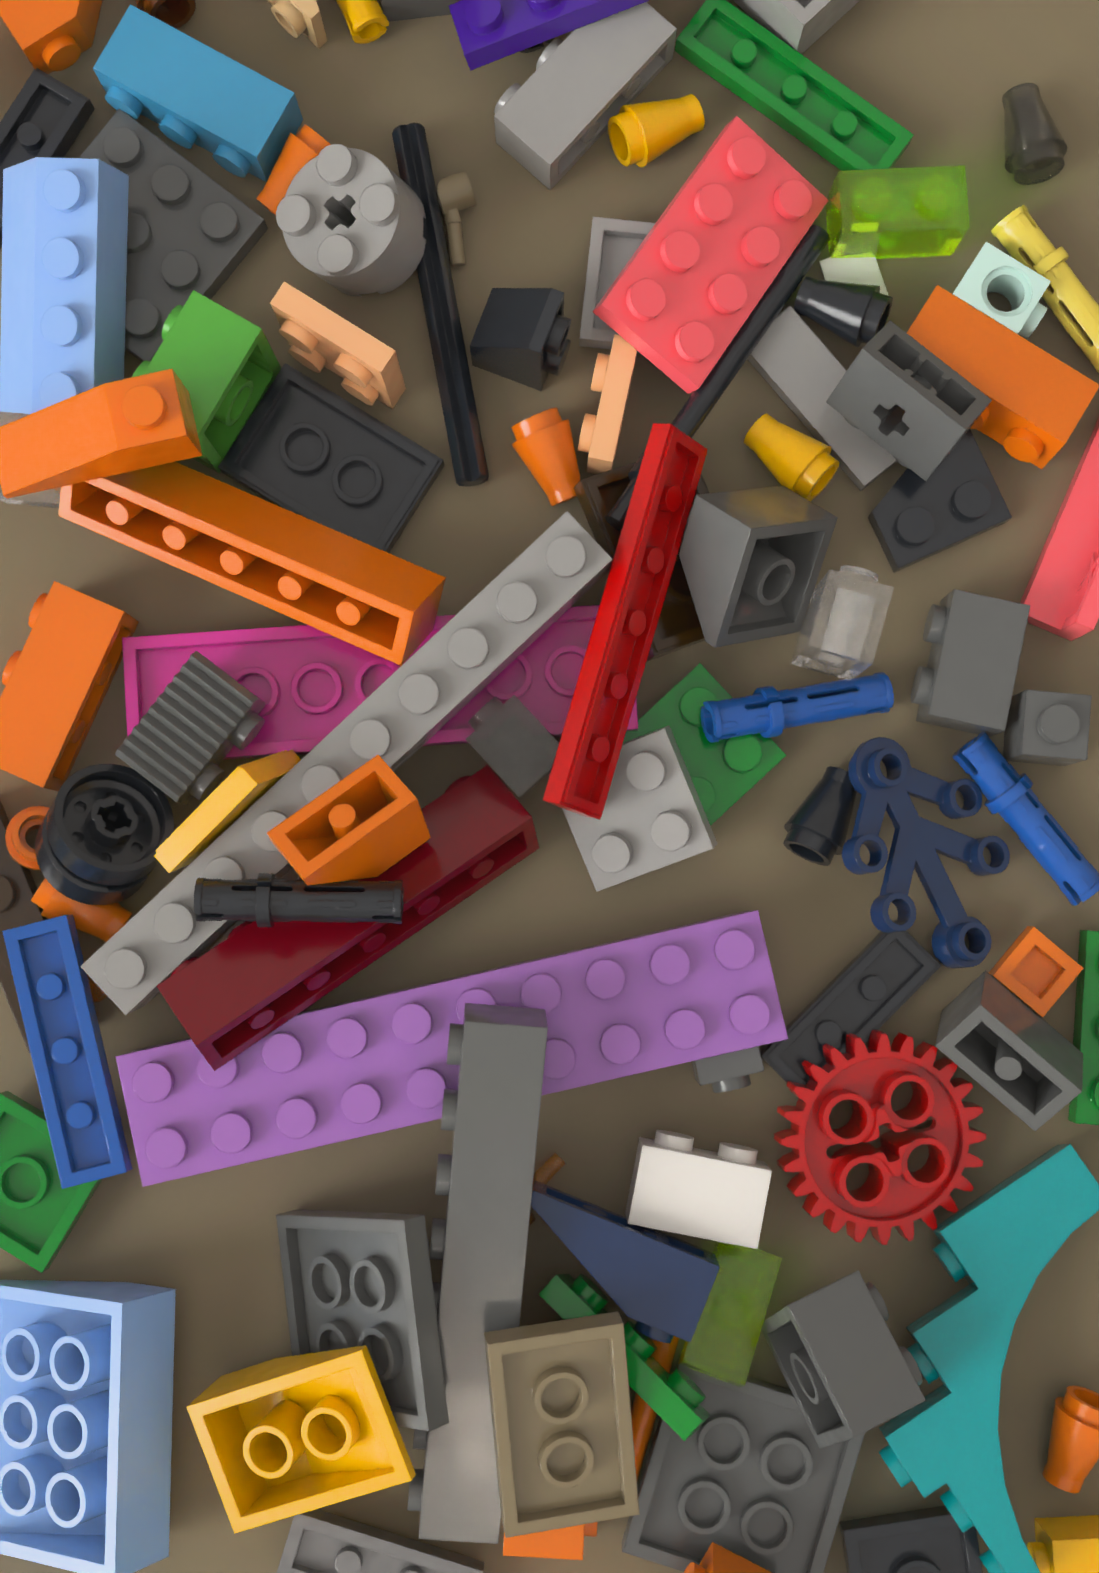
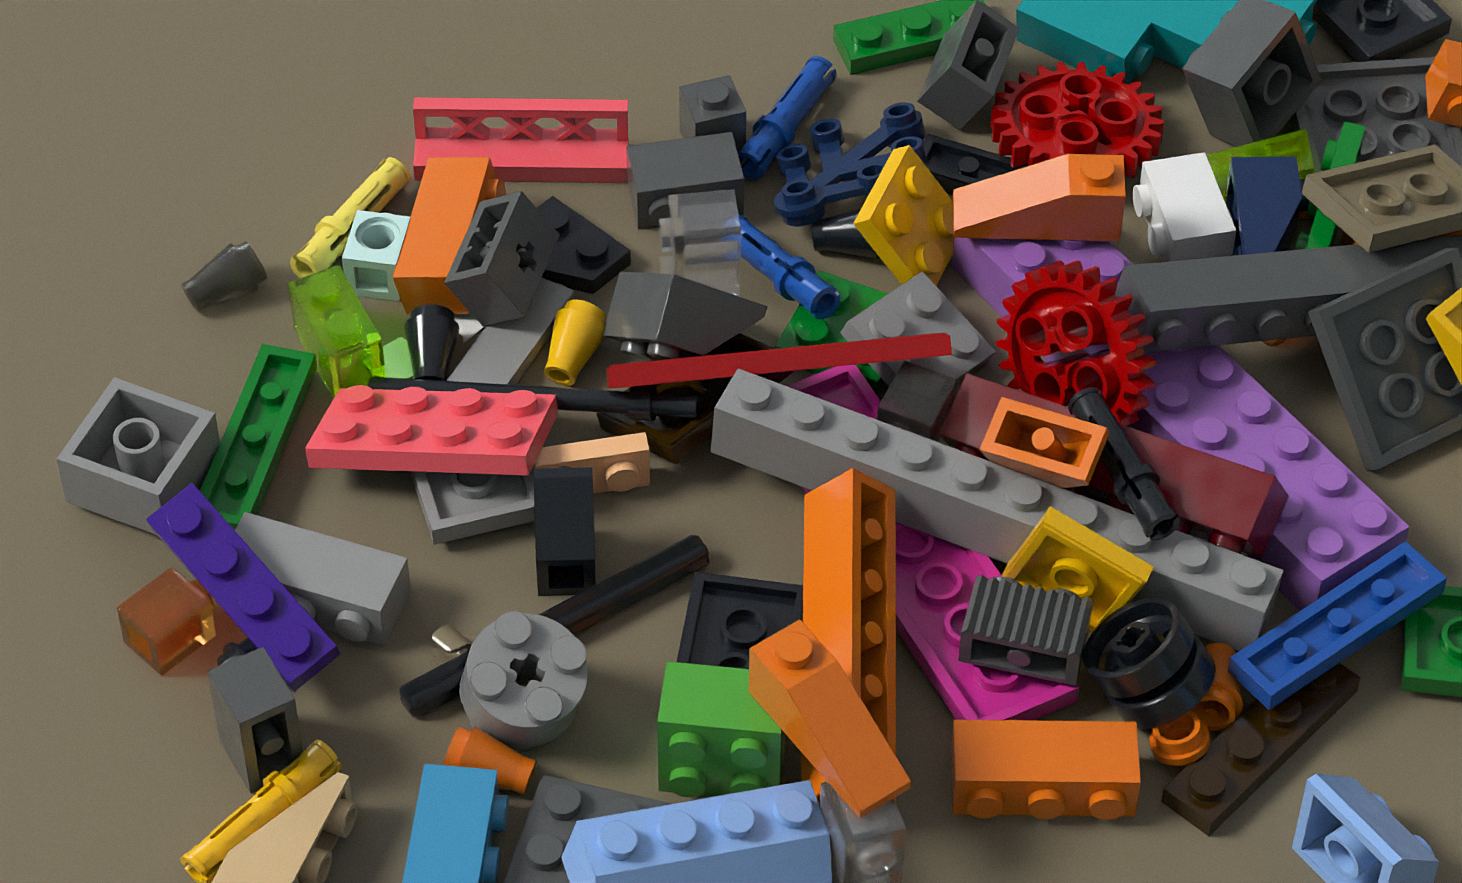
camera: 115 degrees left, 35 degrees down
light nougat plate [270,282,406,409] -> none
orange cone [511,407,581,507] -> none
yellow cone [608,94,705,167] -> none
orange plate [989,926,1084,1018] -> none
none -> yellow plate [853,145,954,286]
none -> orange slope [953,154,1126,241]
none -> red gear [996,260,1157,427]

